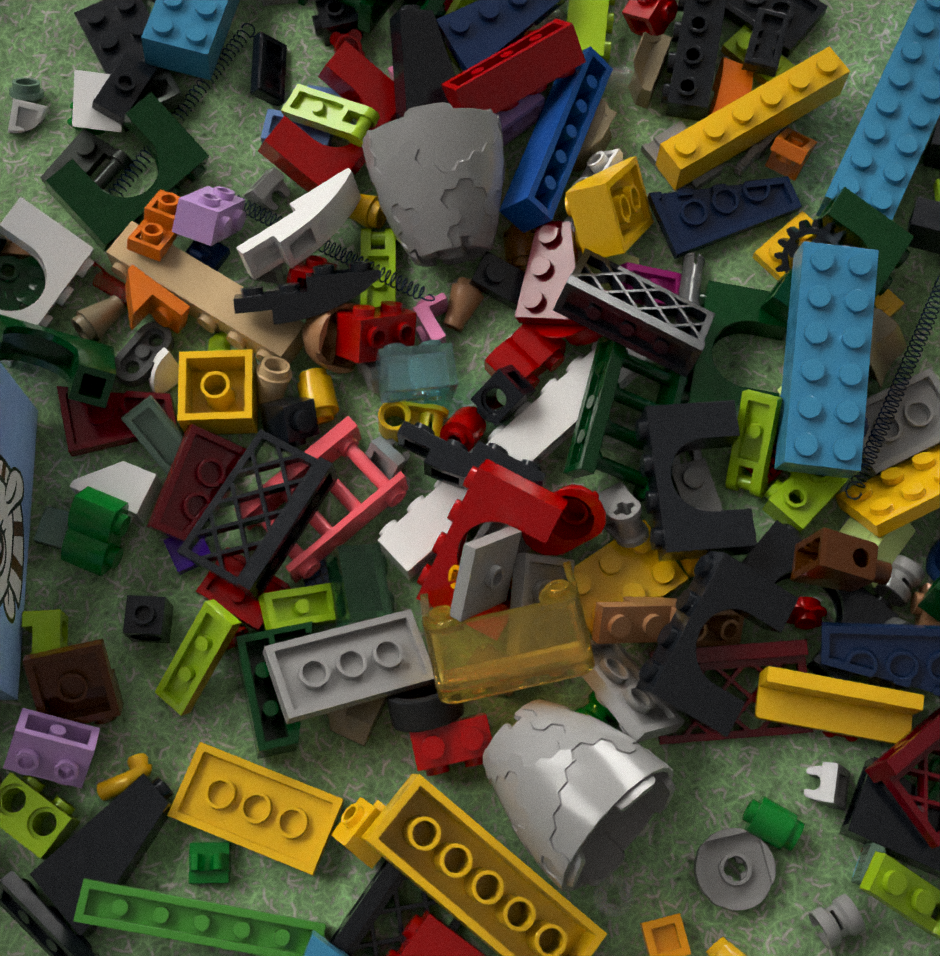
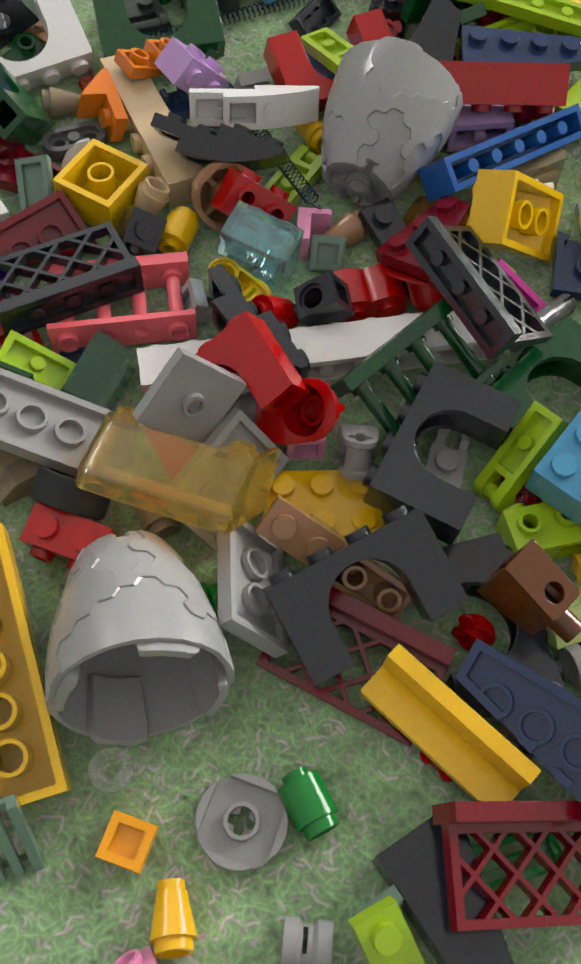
camera: 30 degrees right, 10 degrees down
tile [804,762,850,810] -> none
none -> sand green tile [309,234,347,272]

